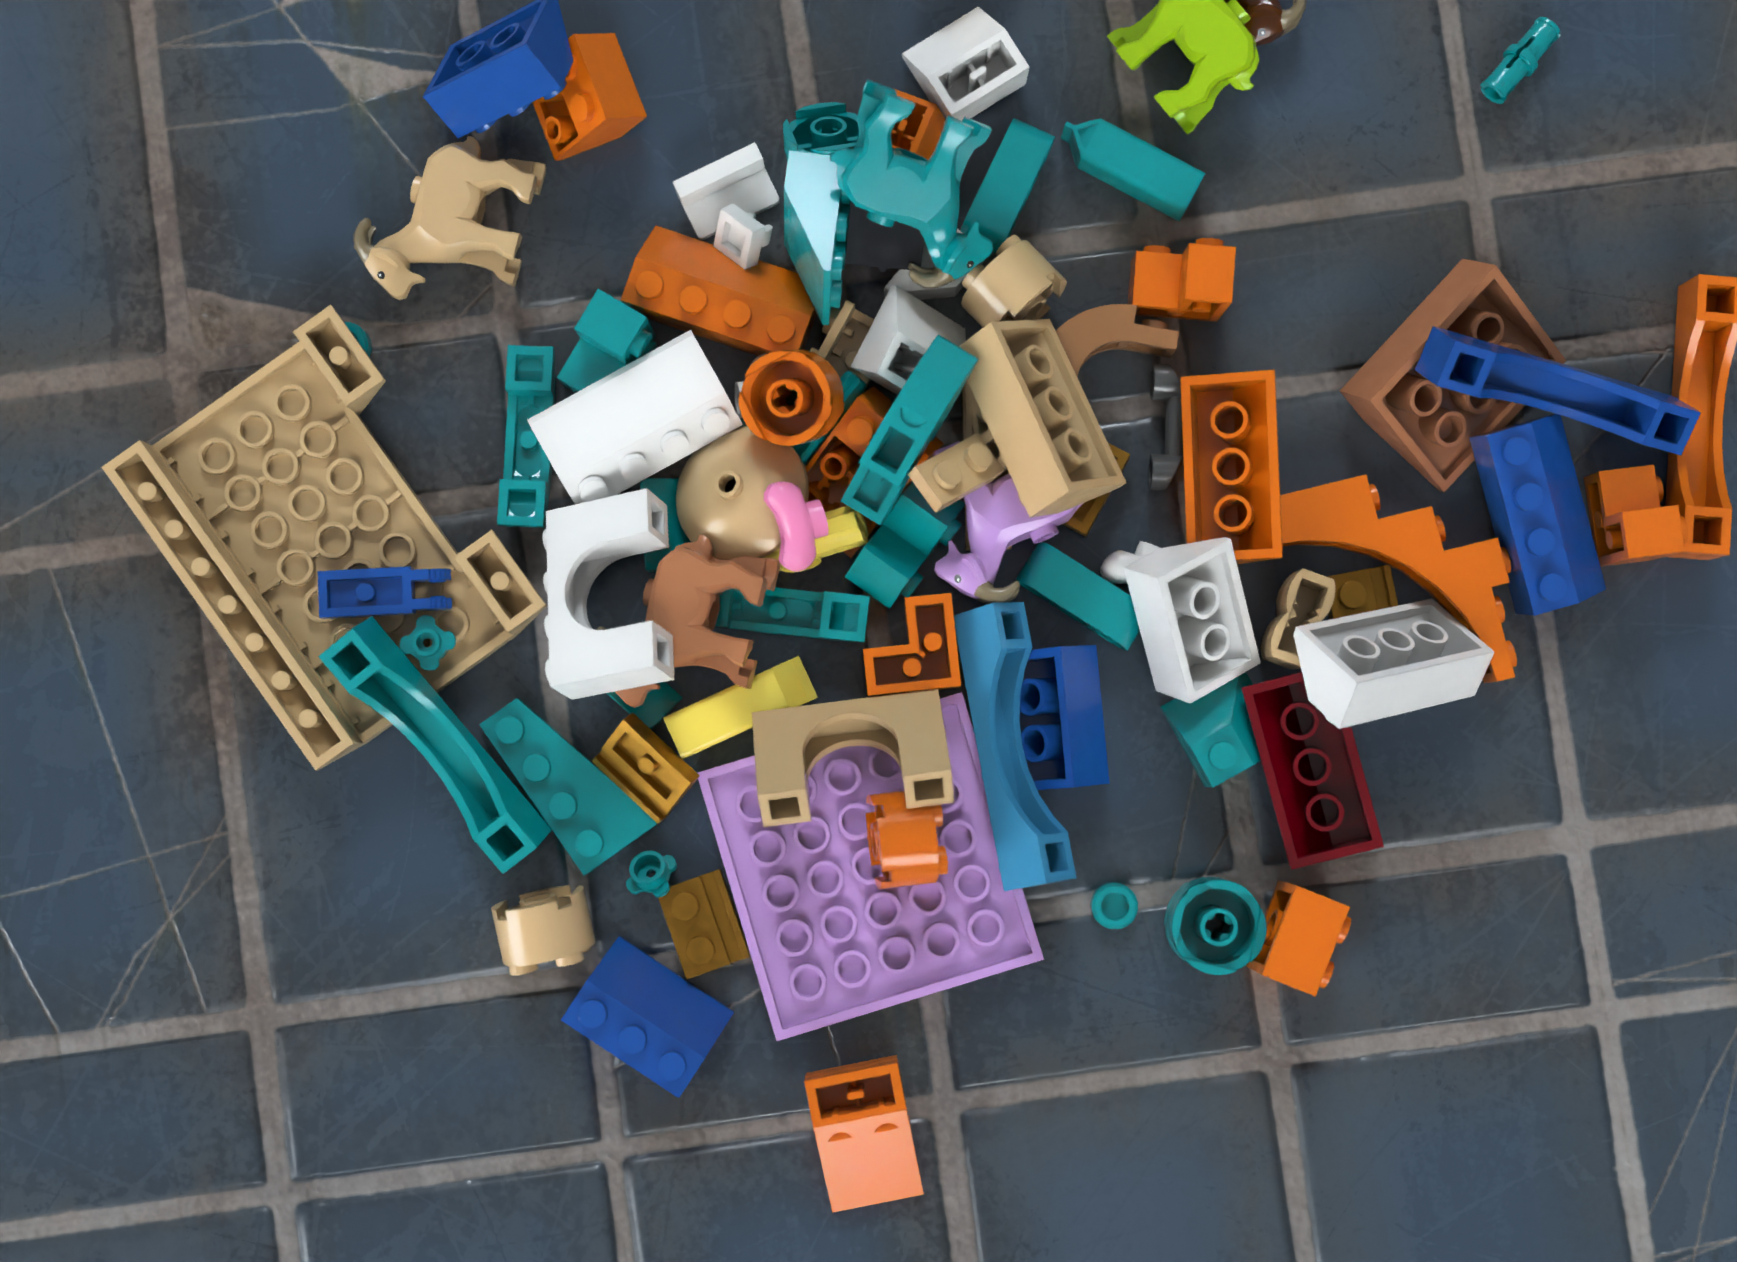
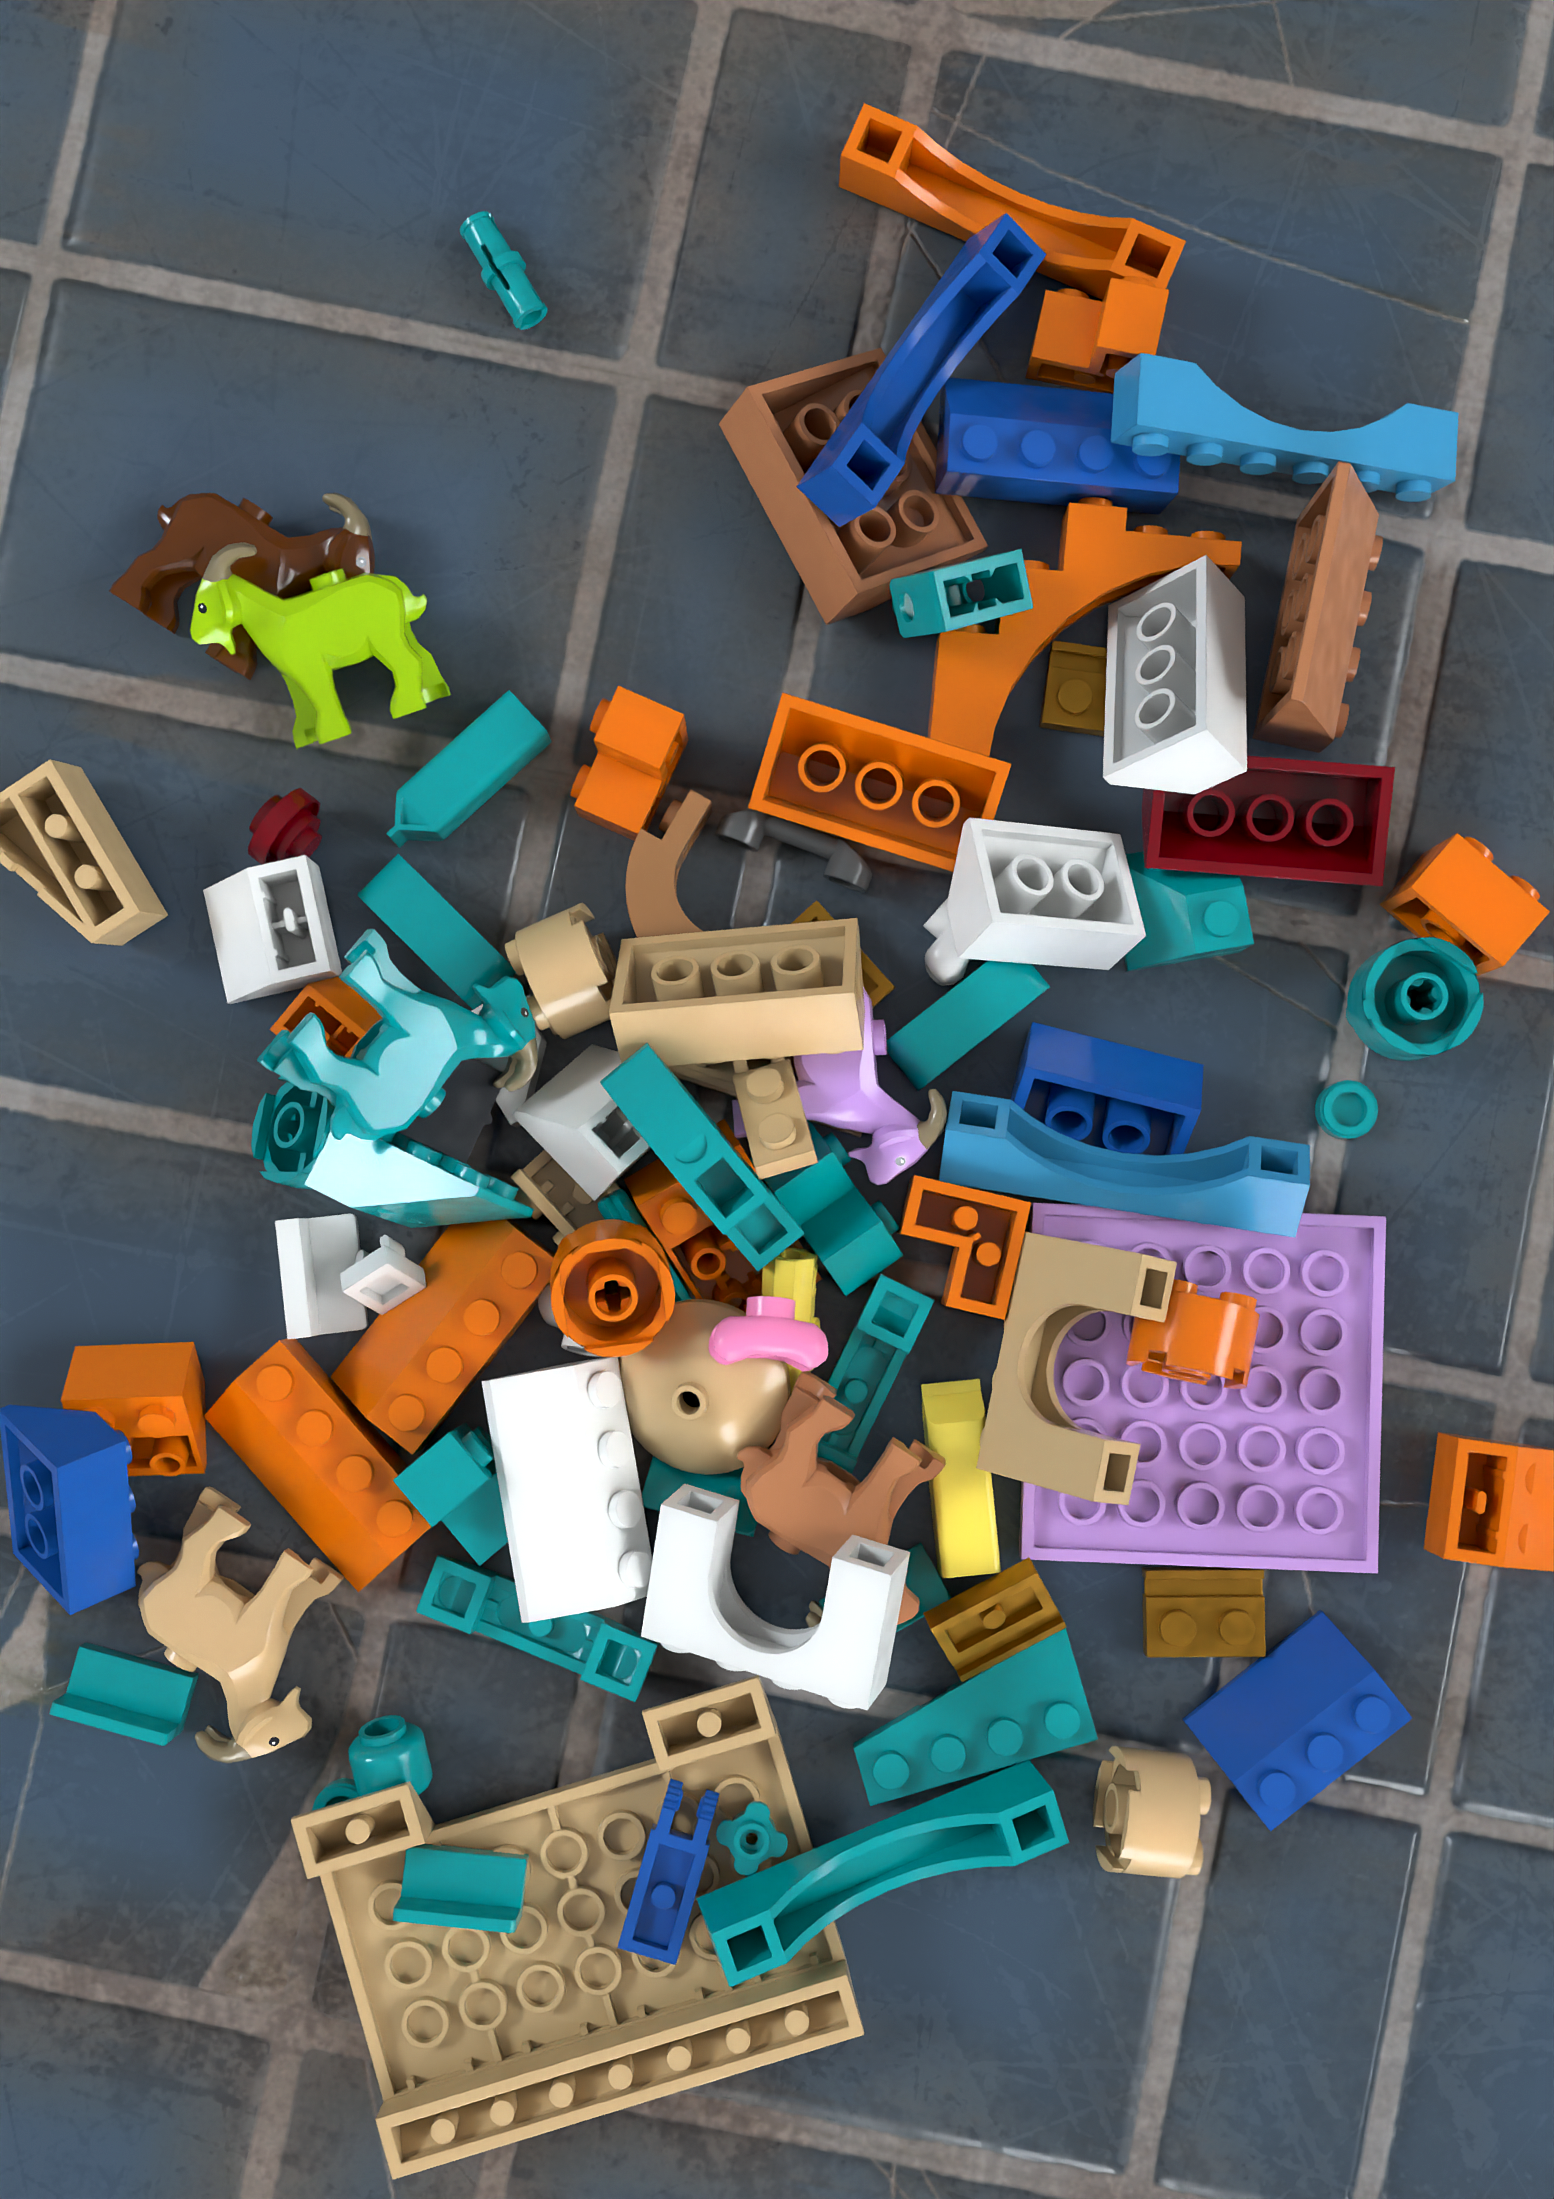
camera: 75 degrees left, 0 degrees up
teal plate [626,850,677,897] -> none
tan brick [1261,568,1335,670] -> none
none -> teal panel [49,1642,199,1746]
none -> orange slope [204,1339,431,1593]
none -> dark red plate [248,788,322,865]
none -> teal head [348,1715,433,1797]
none -> teal panel [393,1844,529,1933]
none -> teal torso [890,549,1033,638]
none -> dark azure arch [1111,353,1459,502]
none -> nougat slope [1252,461,1383,753]

